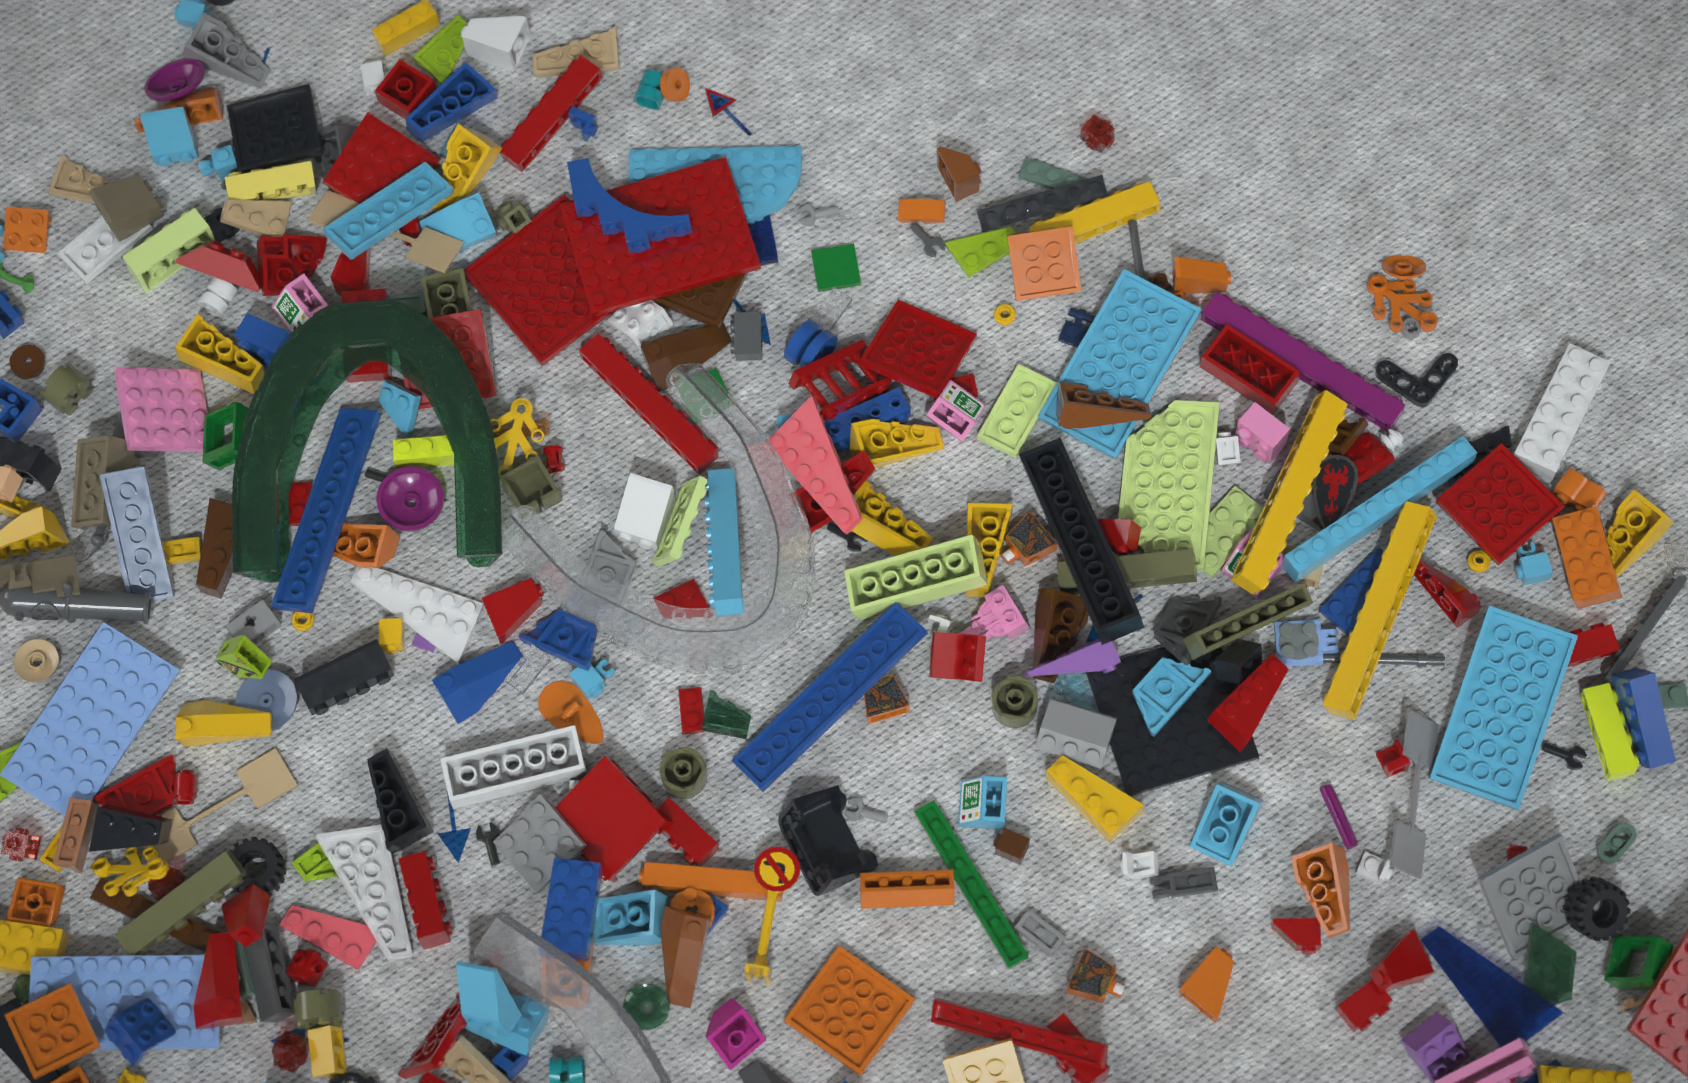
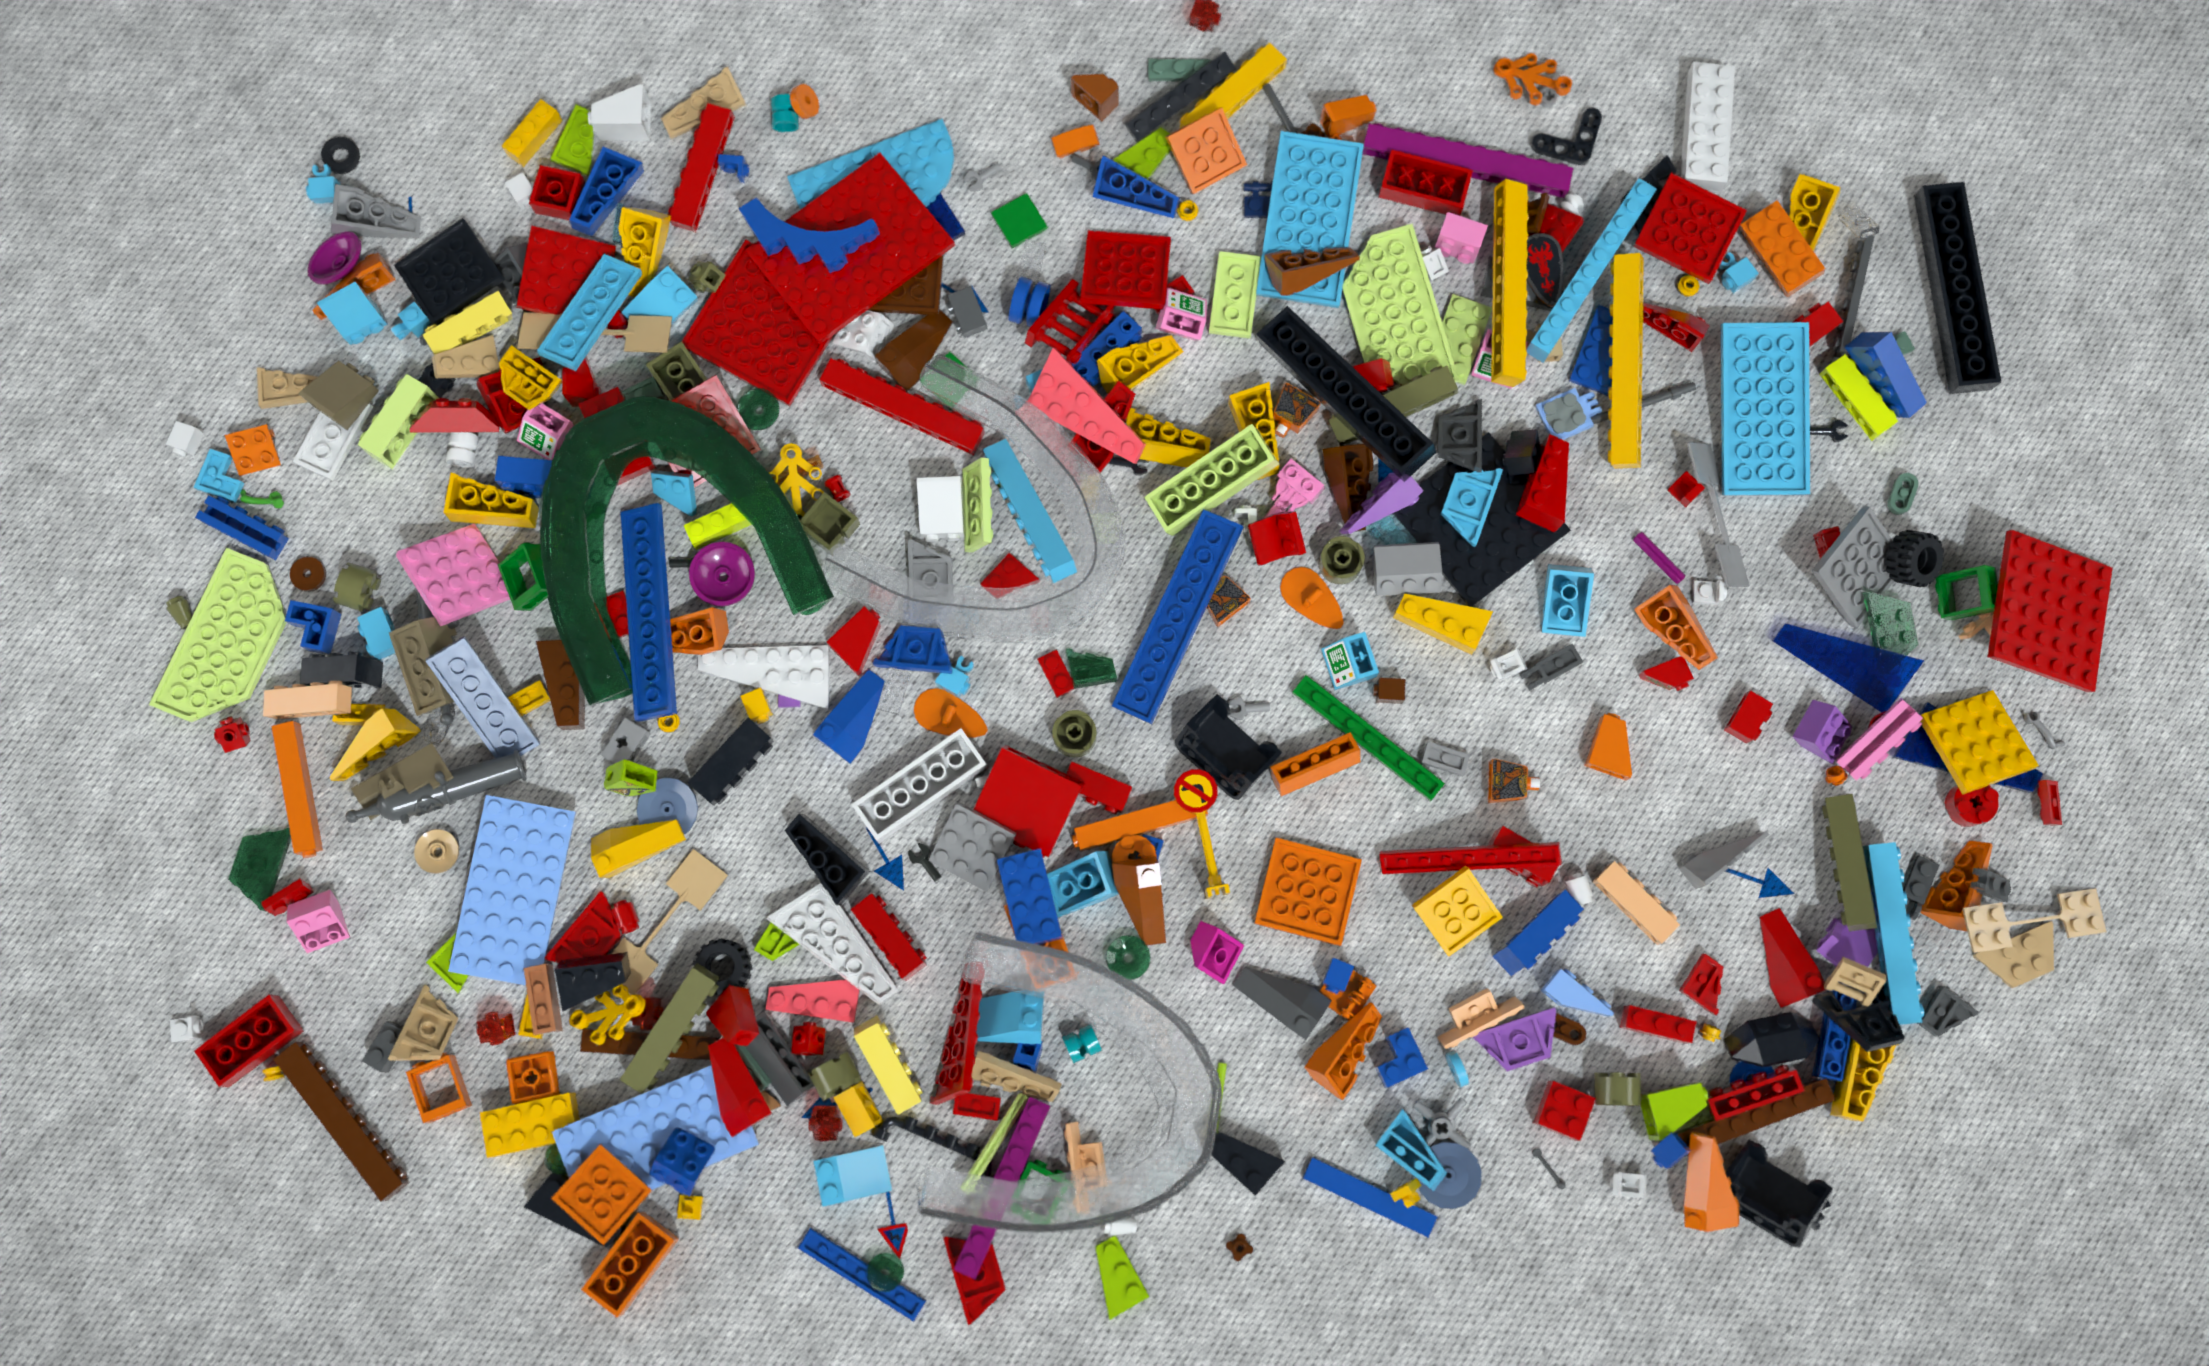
camera: 25 degrees left, 10 degrees up
medium azure slope [456,961,522,1037] -> none
piece [705,88,751,136] -> none
olive brick [1183,582,1313,660] -> none
red slope [1370,930,1435,993] -> none
orange dish [1382,255,1426,280] -> none
orange brick [1552,468,1607,512] -> none
none -> medium azure brick [357,607,395,660]
none -> yellow wedge [499,345,562,410]
none -> clear green dish [737,388,780,431]
none -> light yellow wedge [854,1015,923,1115]
none -> blue wedge [1092,155,1181,218]
none -> orange shield [1280,567,1344,629]

